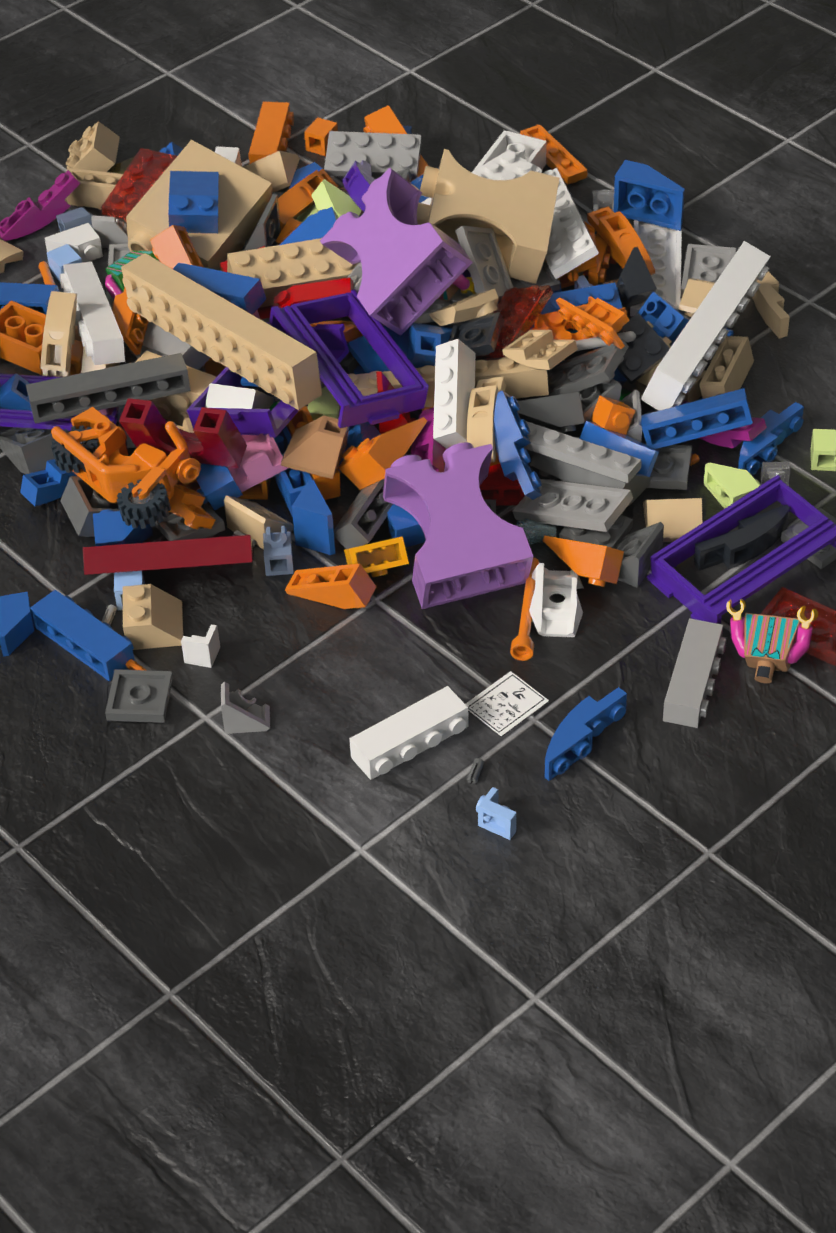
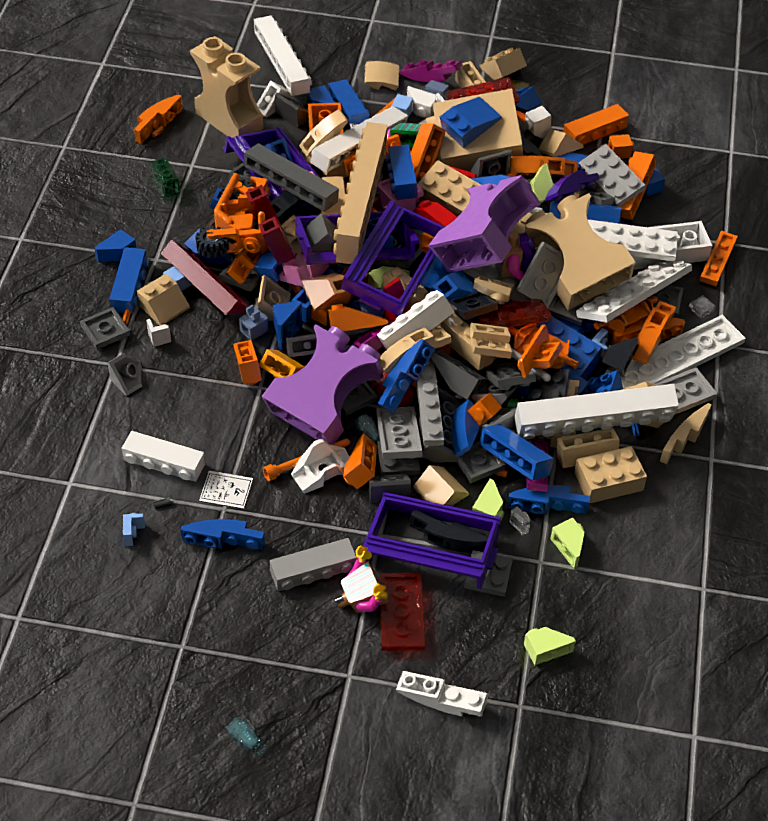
camera: 50 degrees right, 5 degrees up
blue slope [613,160,685,231] -> none
none -> tan brick [574,446,647,504]

